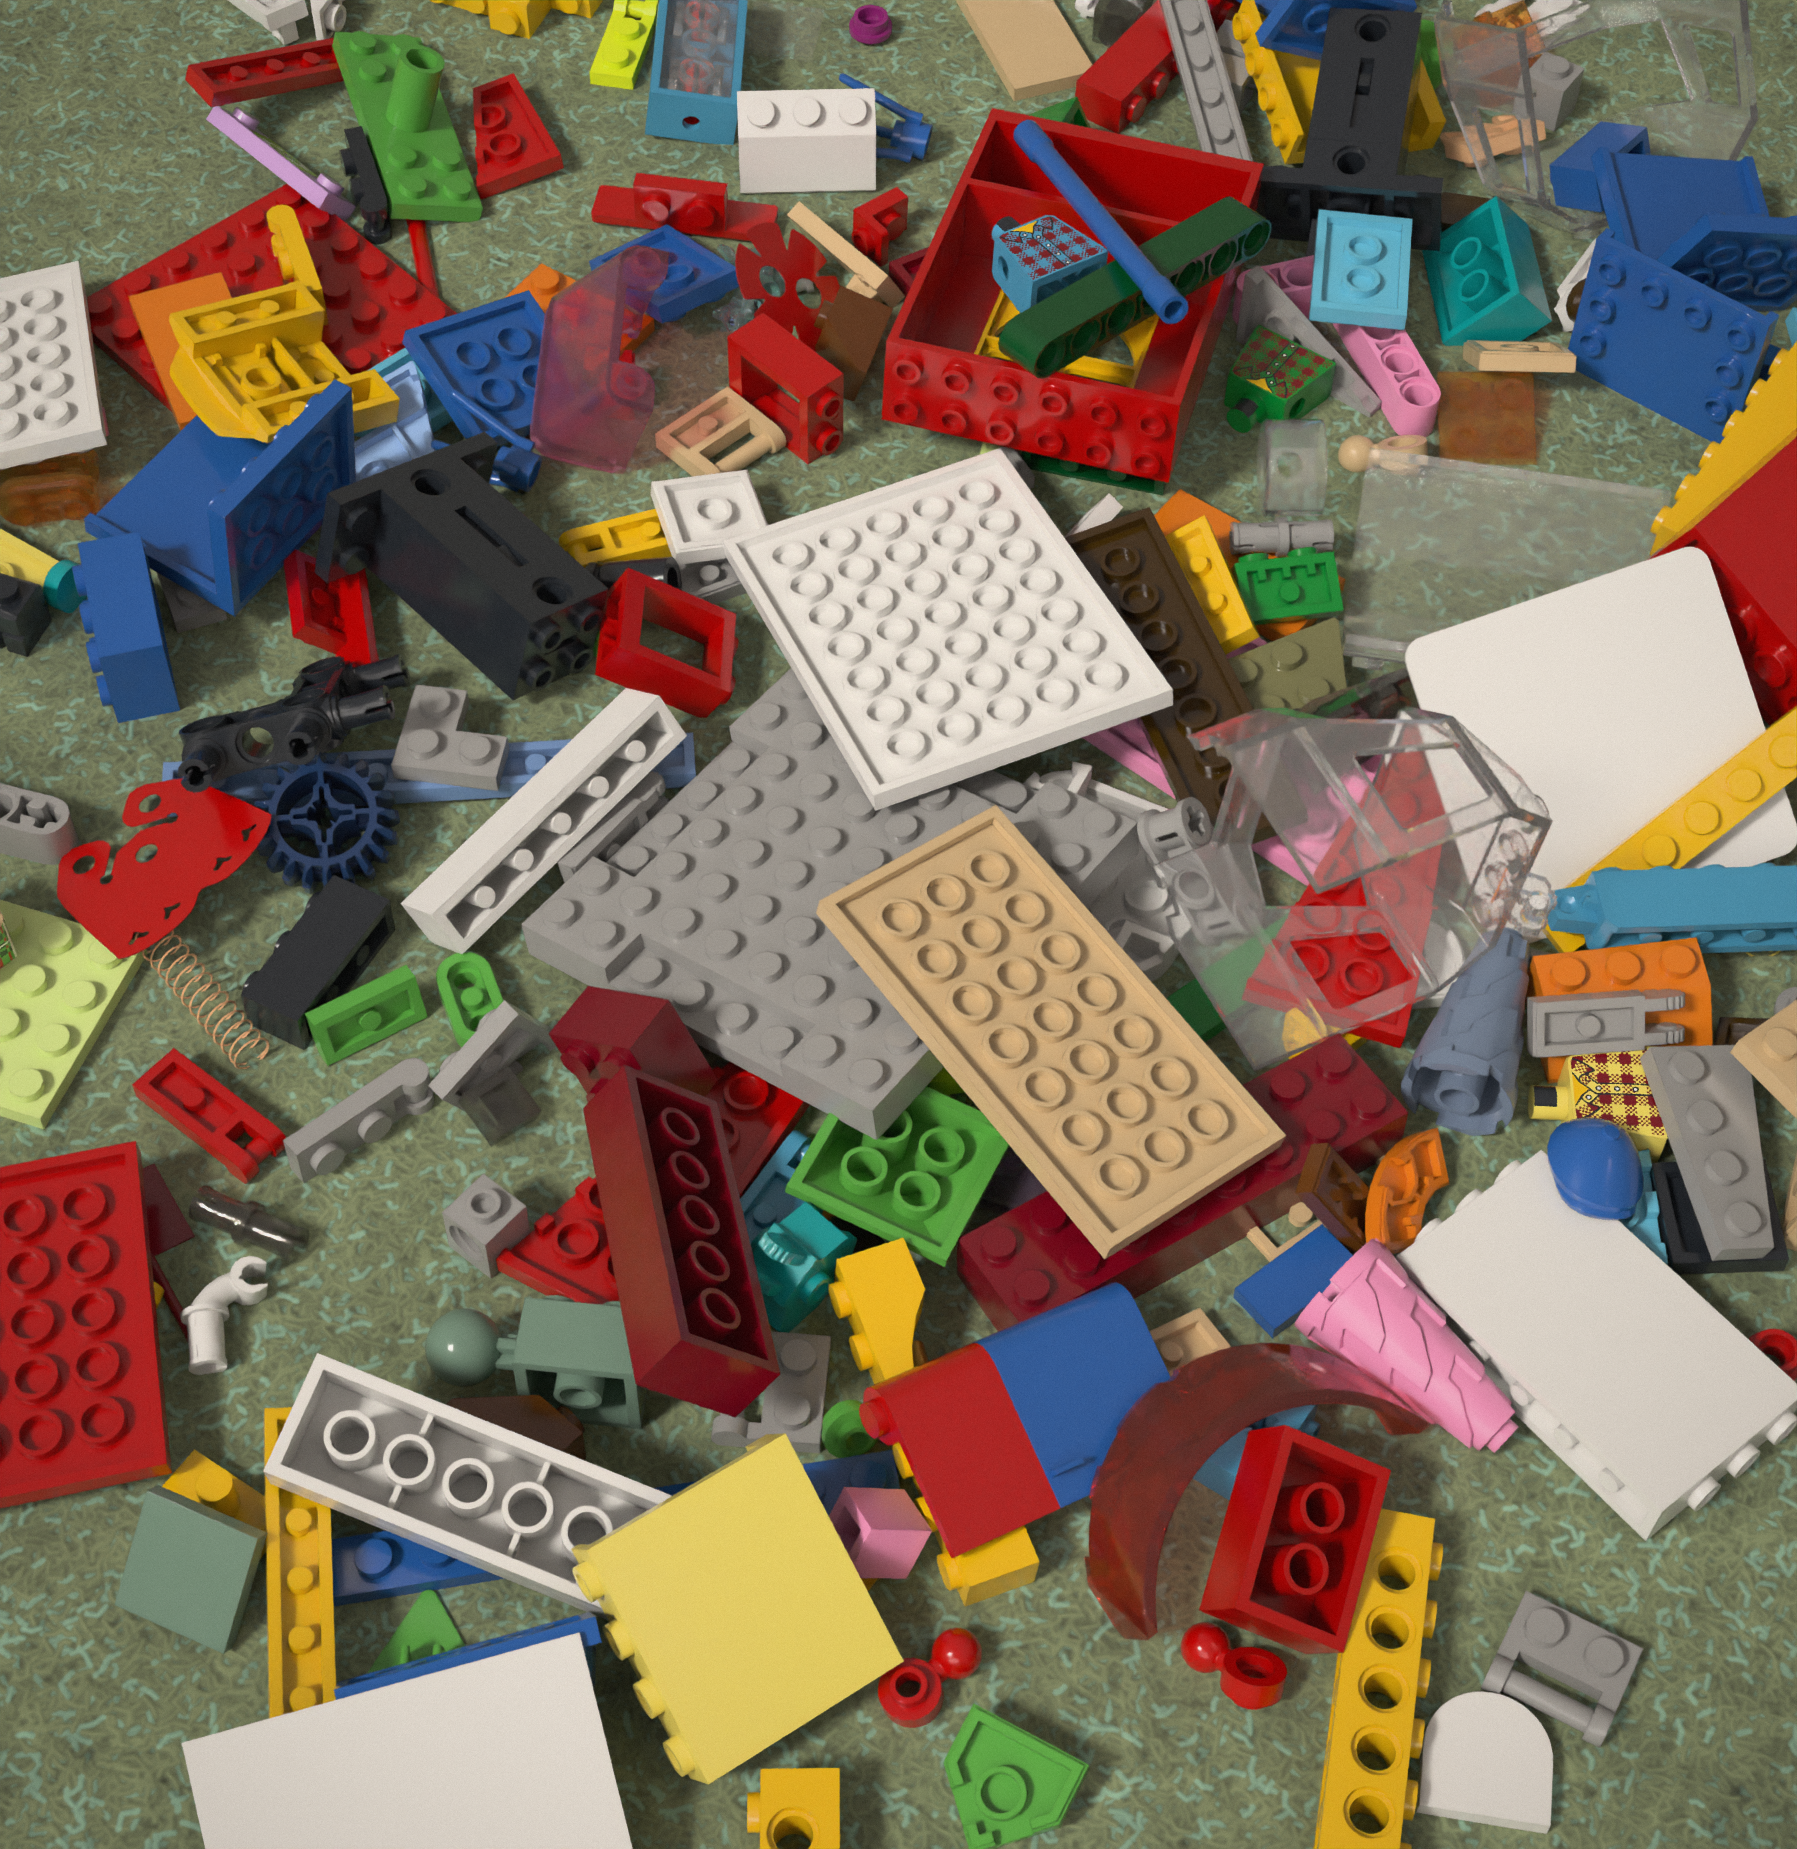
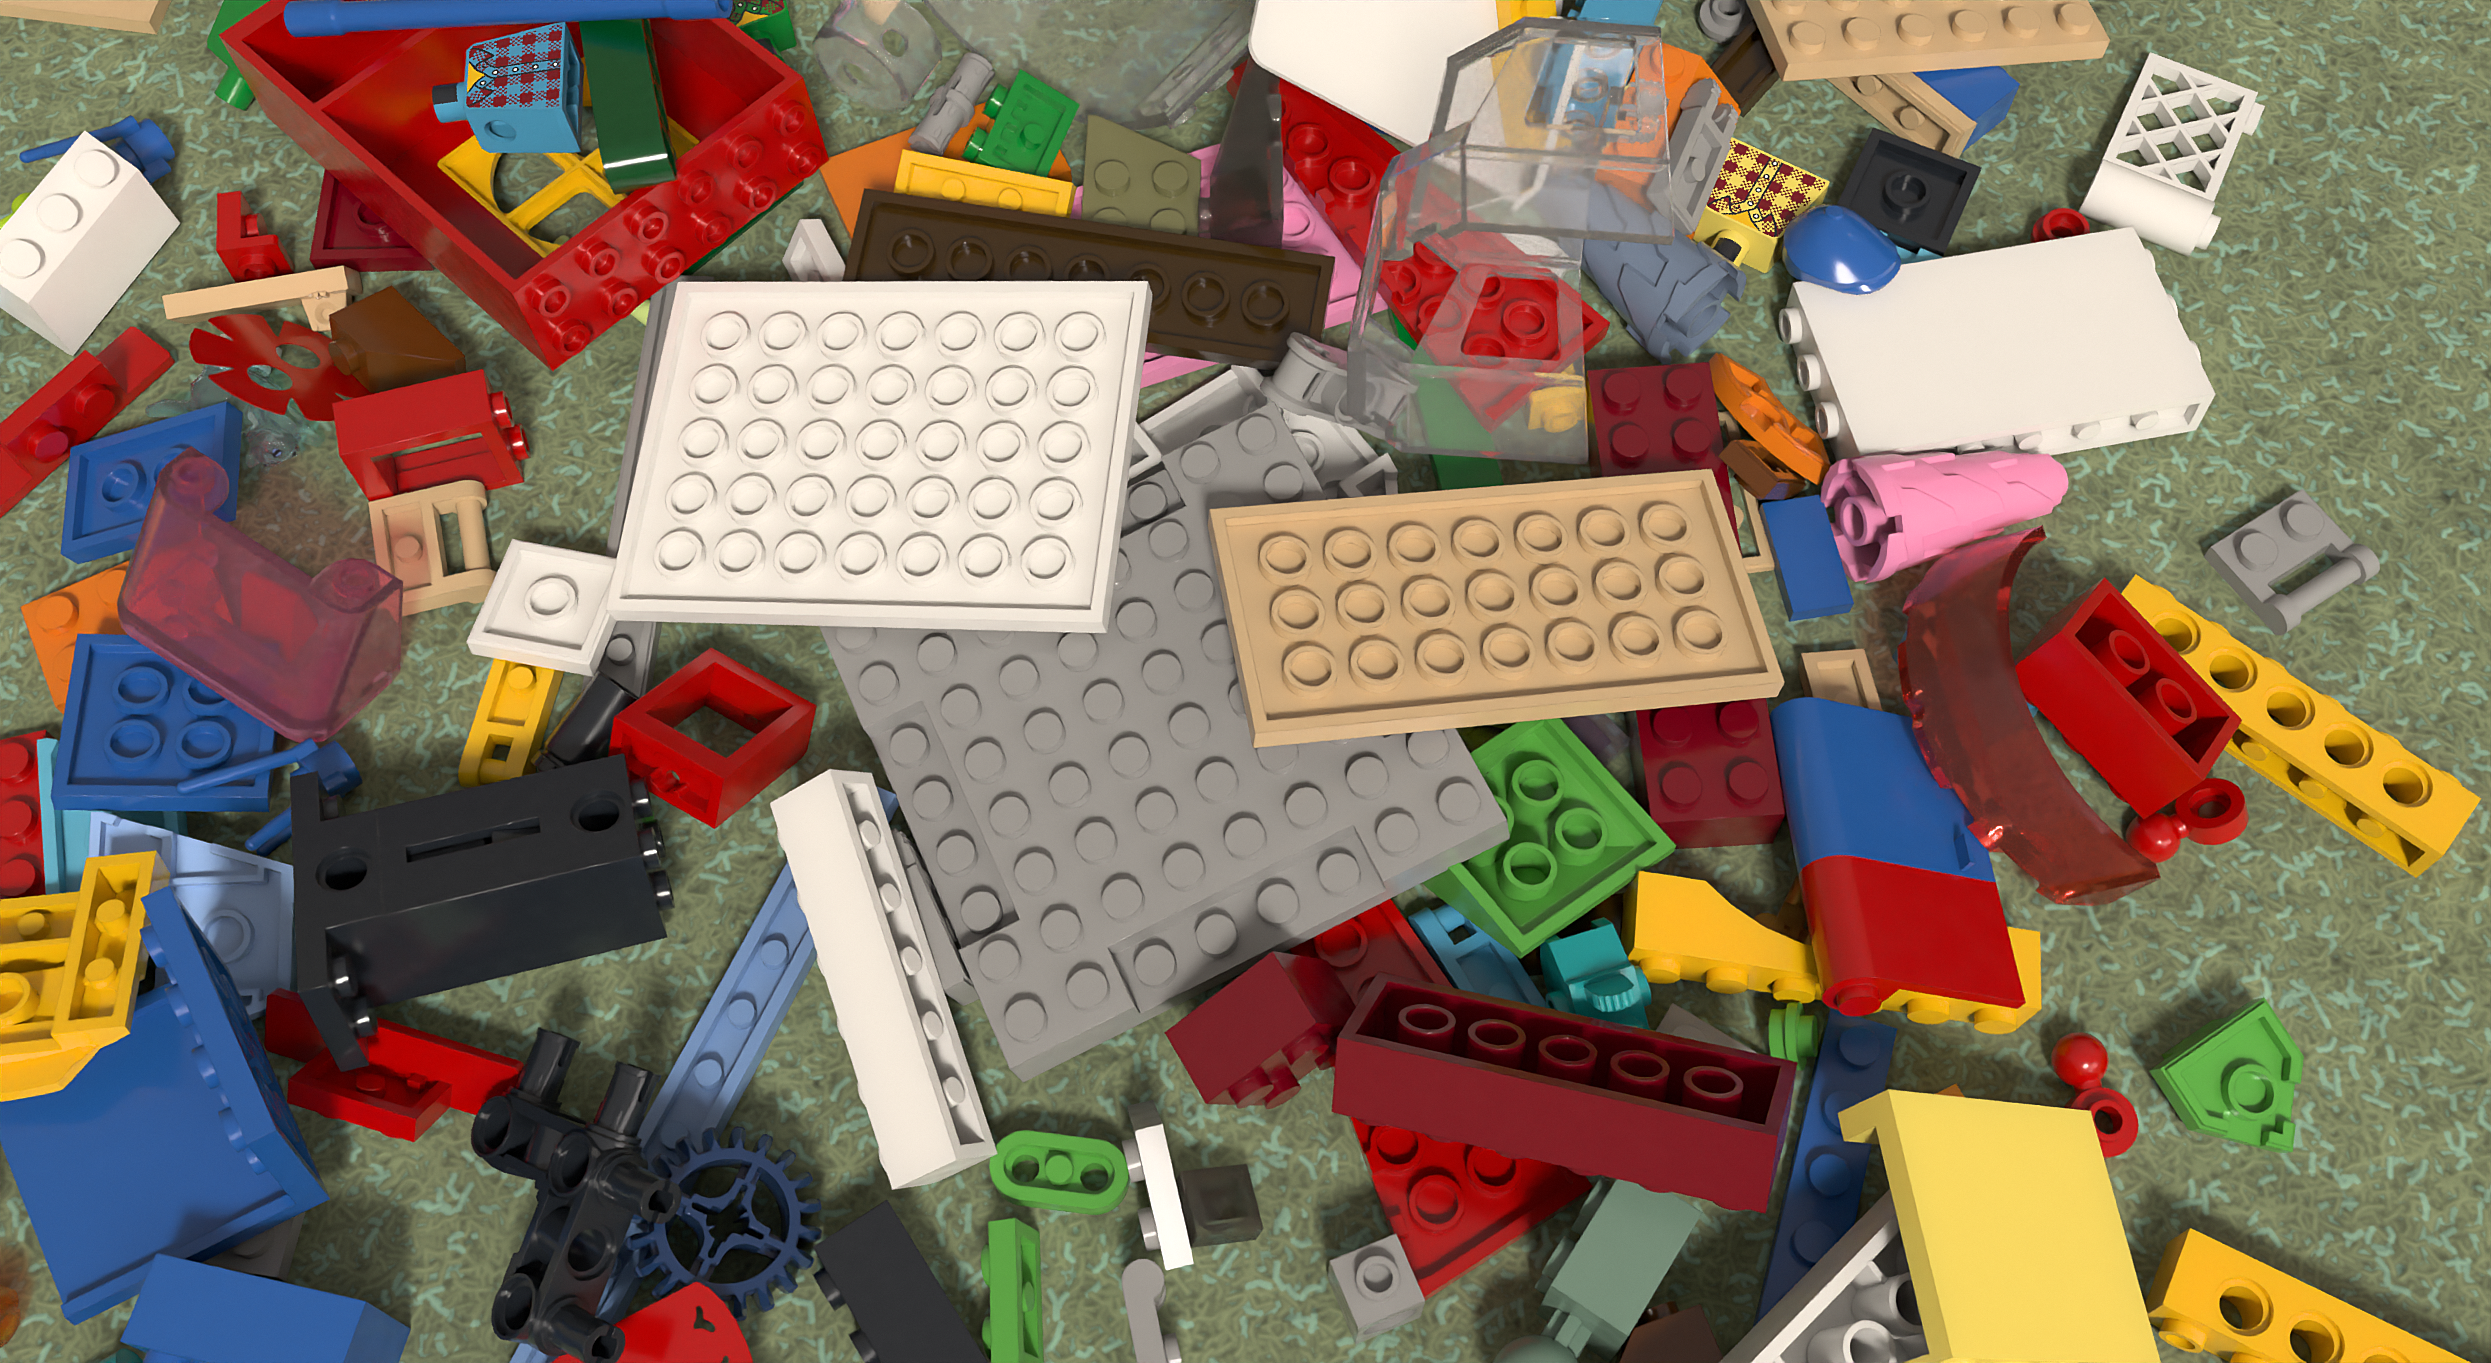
camera: 60 degrees left, 10 degrees up
light grey plate [391,684,509,791] -> none
bright pink brick [829,1487,932,1579] -> none
white tile [1416,1691,1553,1834] -> none
light grey wing [1640,1045,1774,1261] -> none

